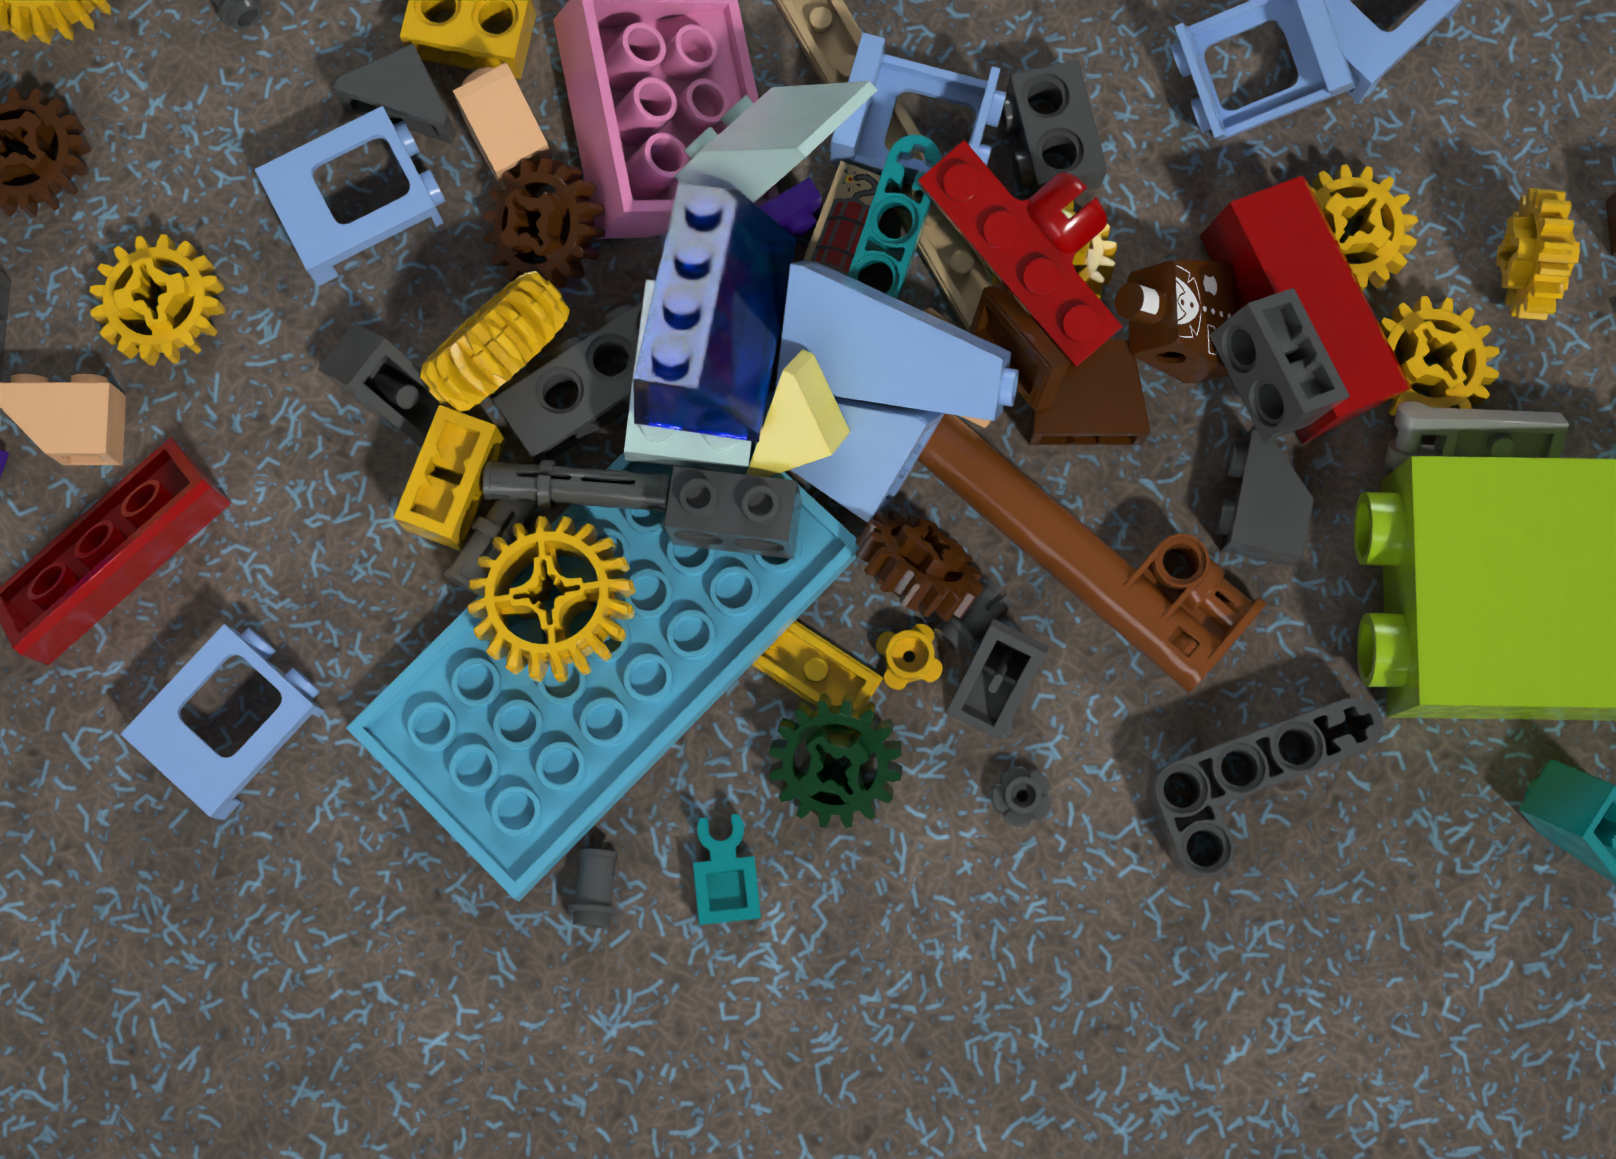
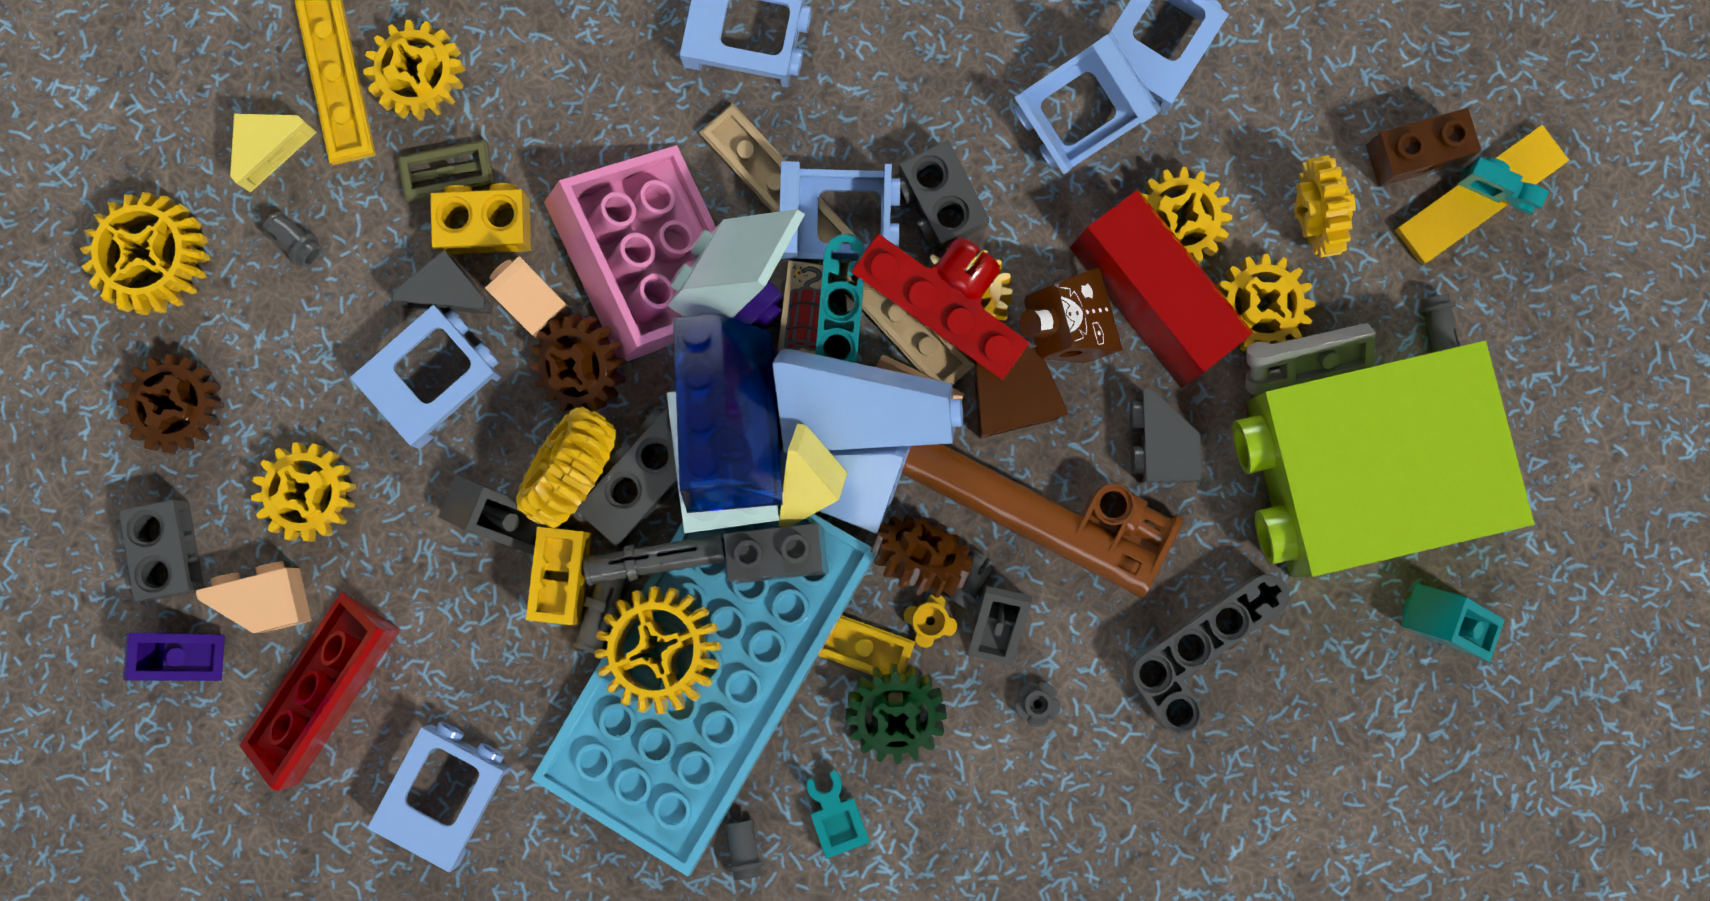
camera: 10 degrees left, 5 degrees up
reddish brown tile [969,283,1070,412] -> none
dark grey brick [1209,288,1350,442] -> none

